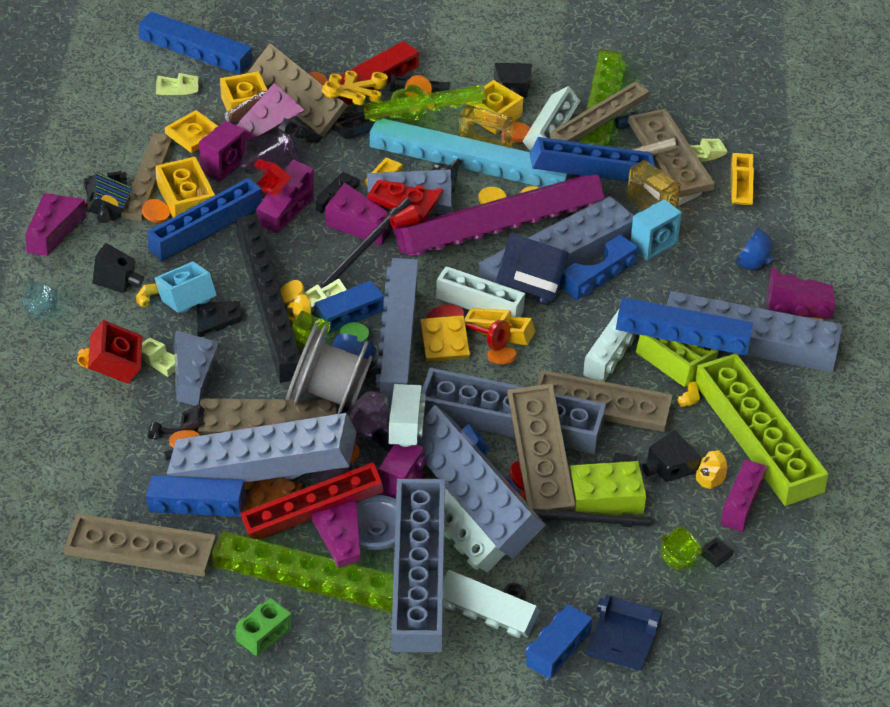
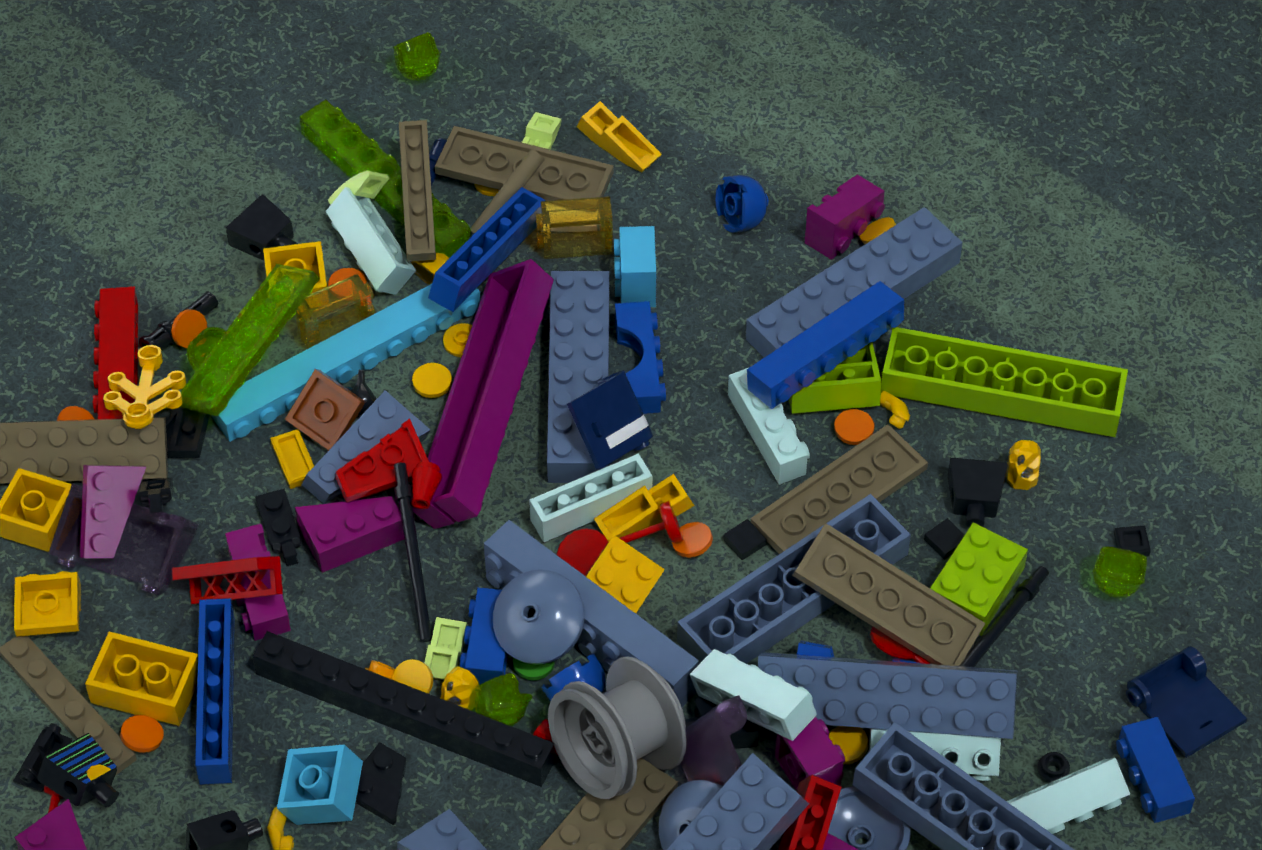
camera: 50 degrees left, 10 degrees up
magenta brick [199,121,246,182] -> none
magenta brick [720,459,767,532] -> none
none -> dark orange plate [285,369,365,451]
none -> yellowish green slope [328,170,390,205]
none -> light orange plate [365,660,395,680]
none -> clear neon green helmet [393,32,442,81]
none -> sand blue dish [493,570,585,664]
none -> black tile [723,519,767,560]
none -> orange piece [834,409,874,445]

